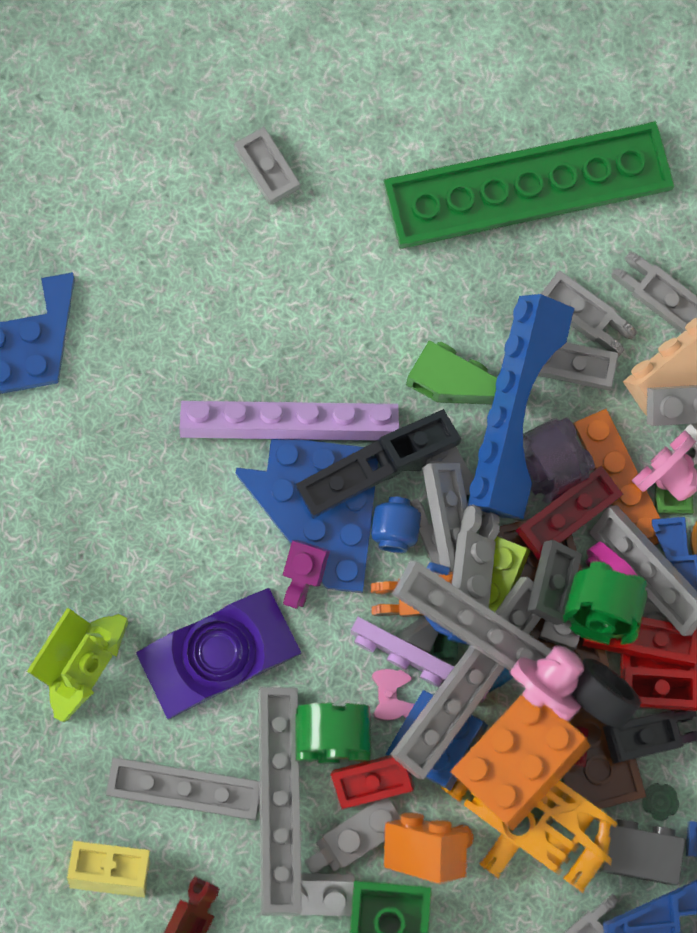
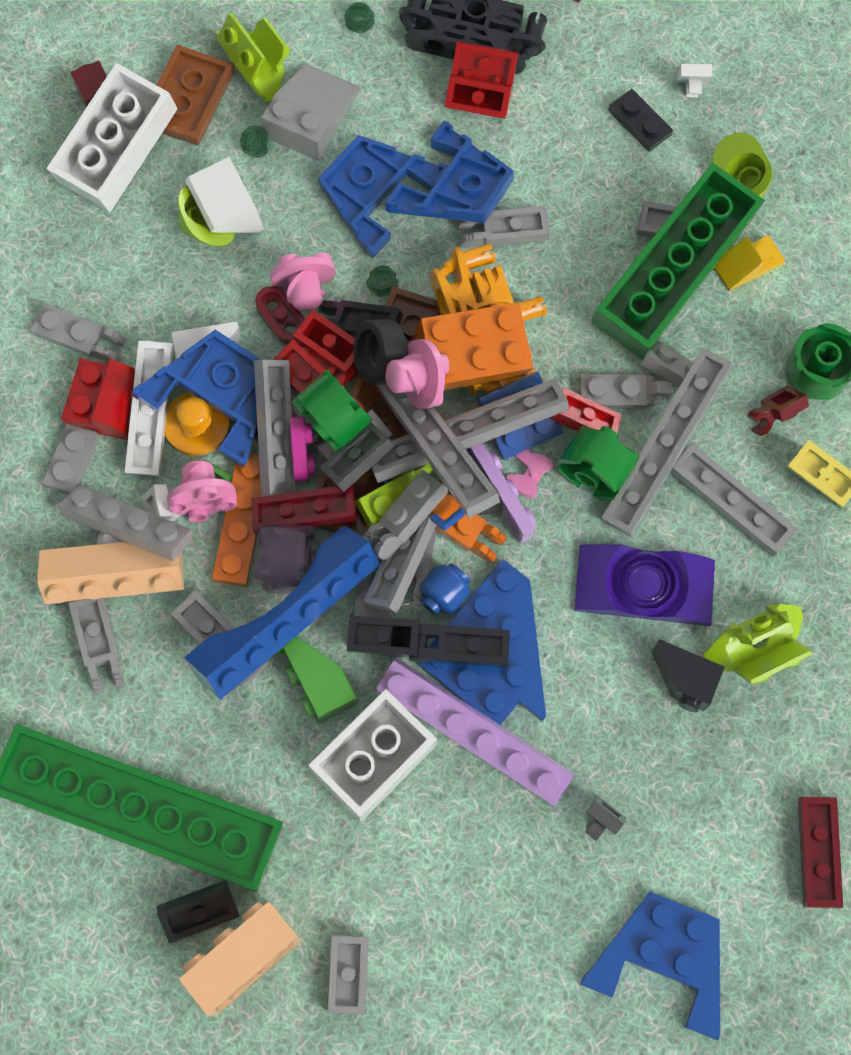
camera: 145 degrees left, 5 degrees down
magenta plate [282,540,330,609] -> none
orange brick [384,813,473,884] -> none
light grey hinge [541,270,637,357] -> none
dark grey brick [598,819,685,885] -> none
none -> black plate [156,880,240,944]
none -> light nougat brick [179,901,302,1016]
none -> white brick [308,689,437,823]
none -> dark grey tile [585,796,627,841]
none -> black slope [652,639,725,713]

